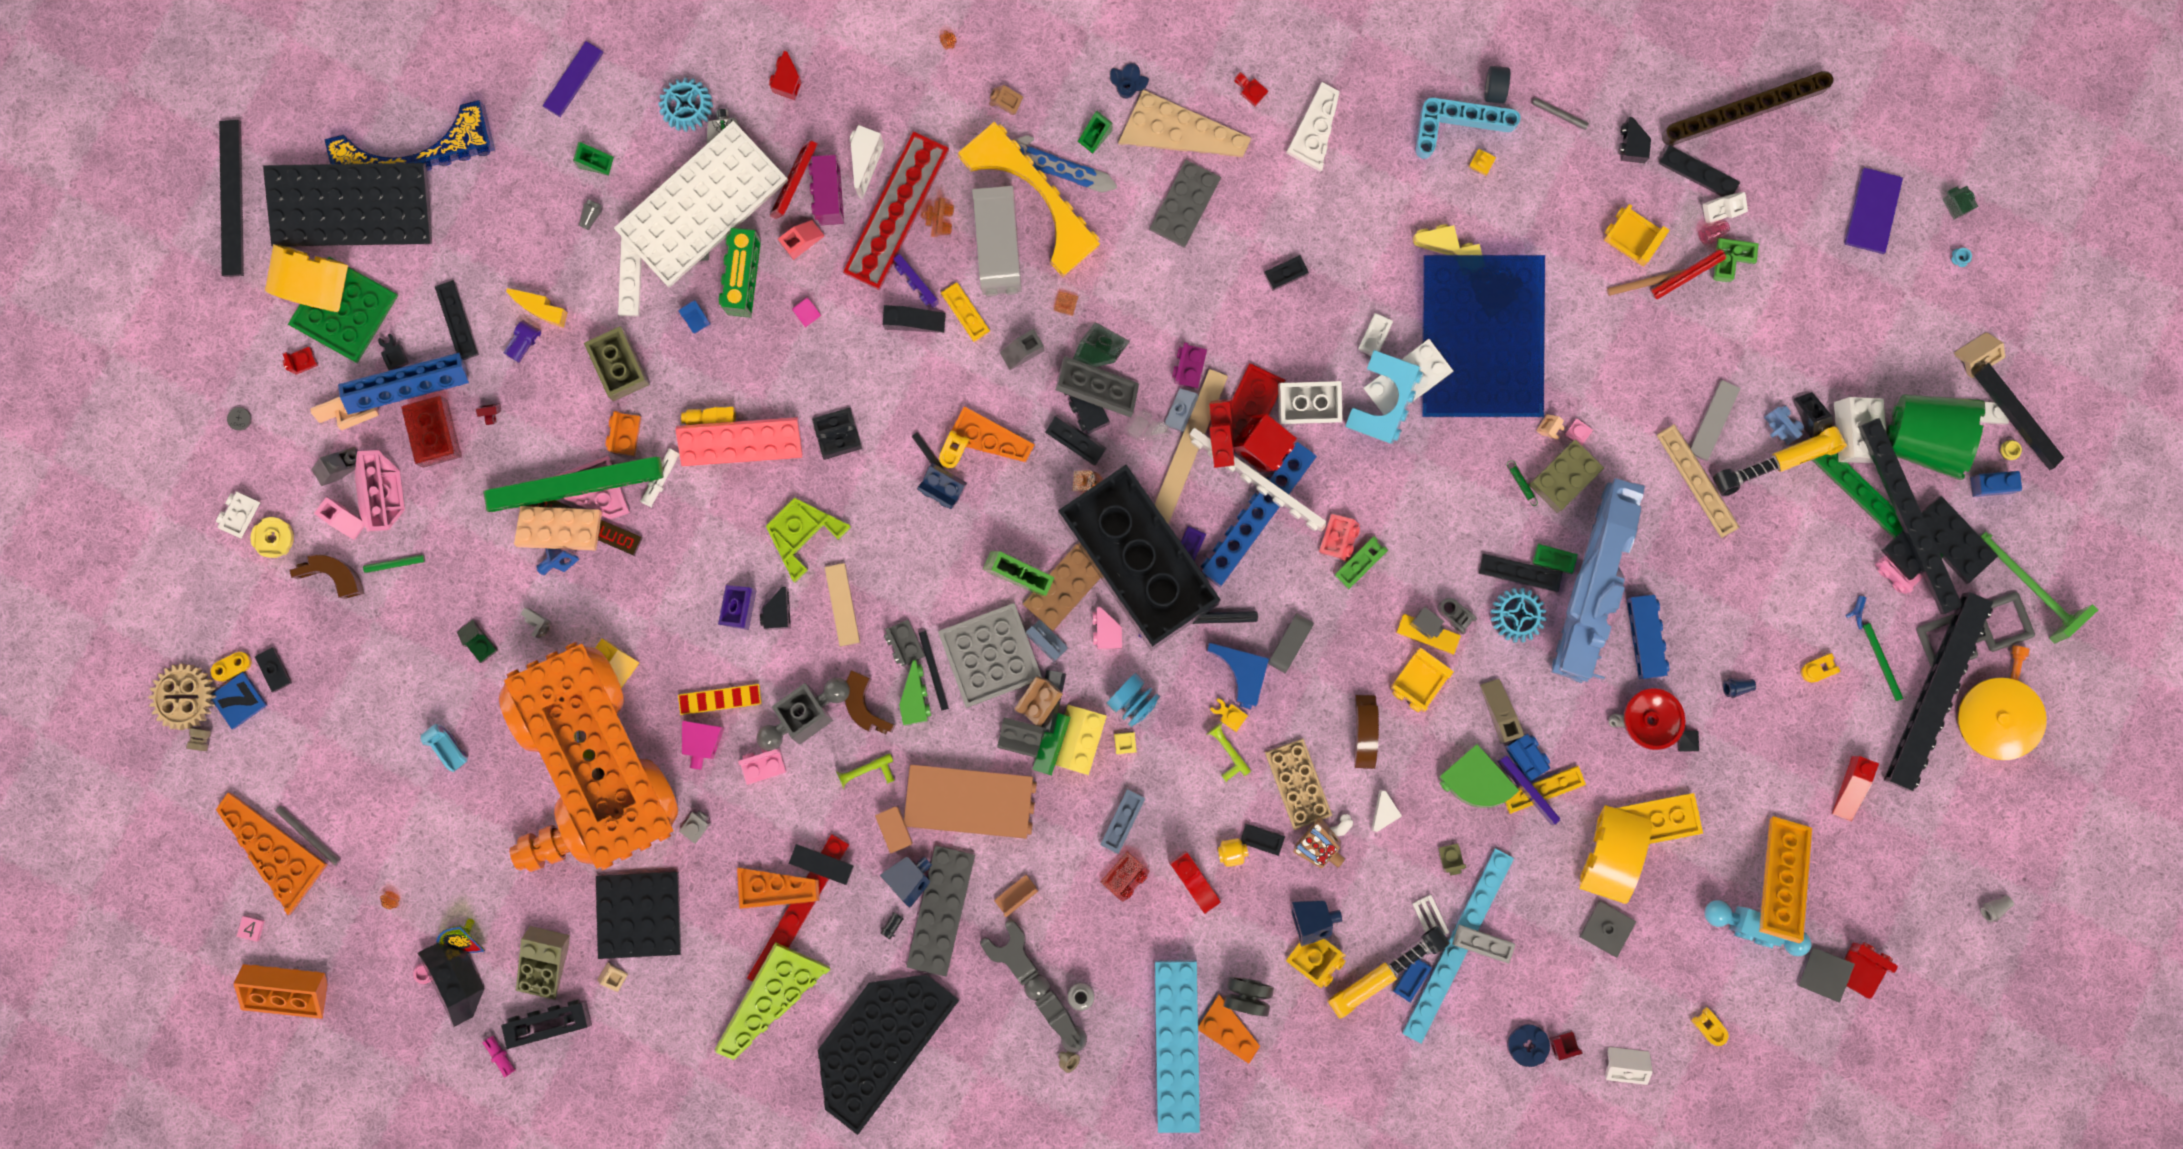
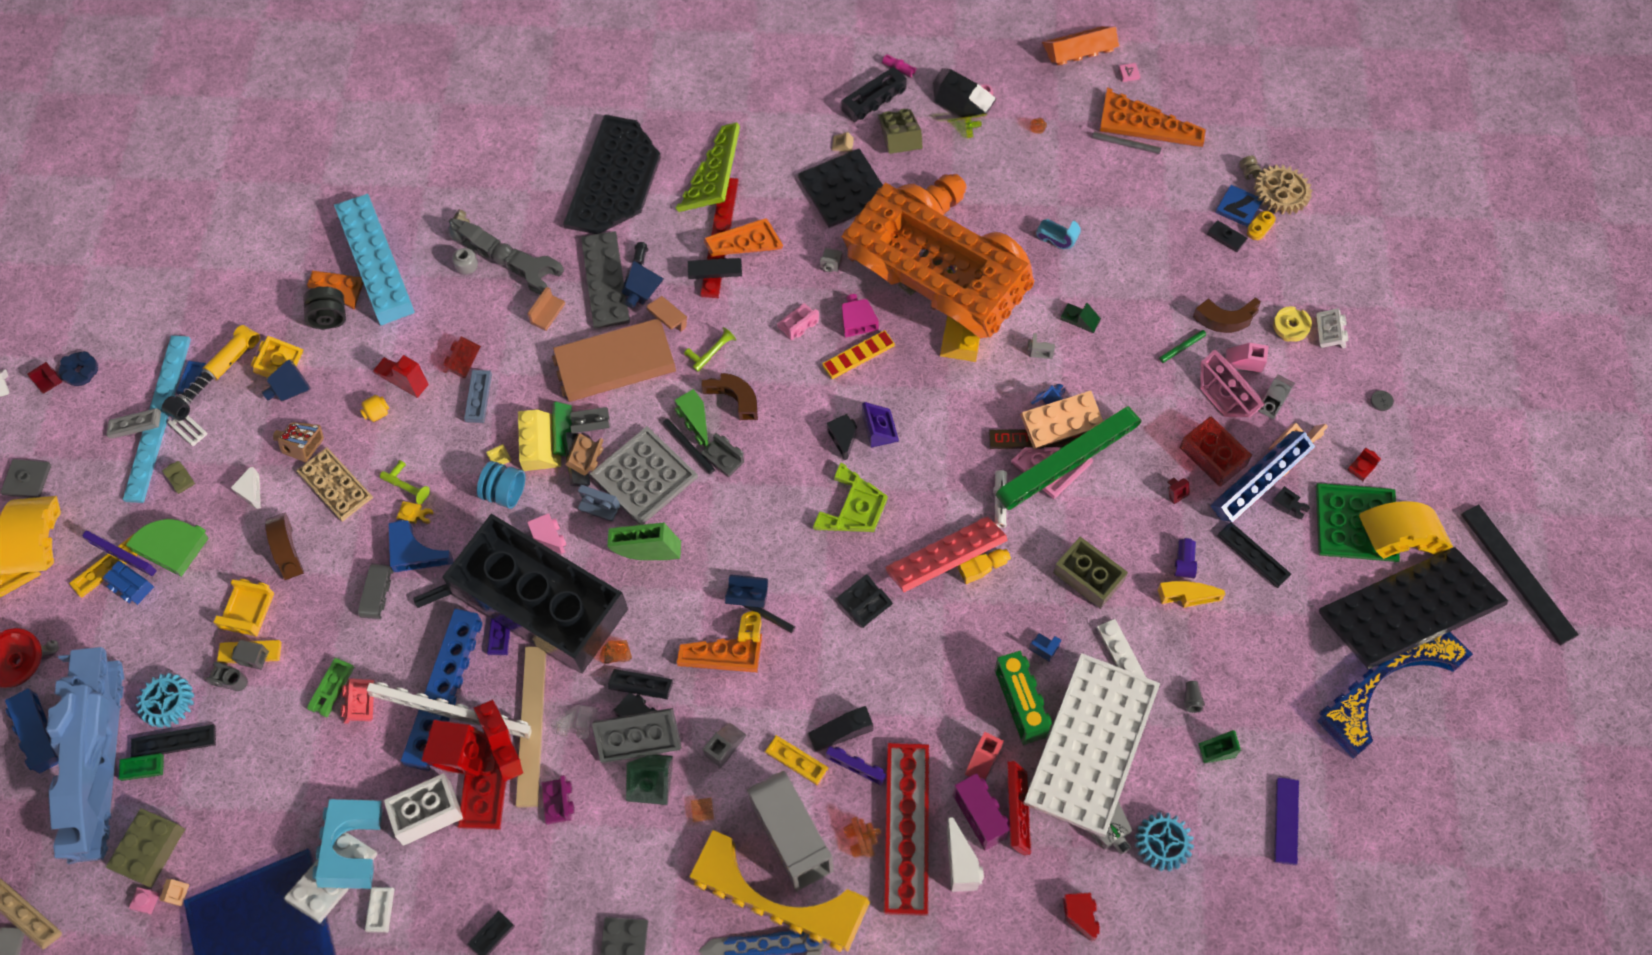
camera: 155 degrees right, 20 degrees down
orange bracket [605,411,642,456] -> none
dark grey brick [756,677,850,751] -> none
dark pink slope [792,298,821,328] -> none
tan tile [825,563,860,647] -> none
medium nougat plate [1023,544,1101,631] -> none
sand blue plate [1164,388,1199,432] -> none
black tile [1241,824,1285,856] -> none
white arm [1329,814,1353,836] -> none
dark tan slope [1480,679,1524,743] -> none
green piece [1507,460,1538,506] -> none

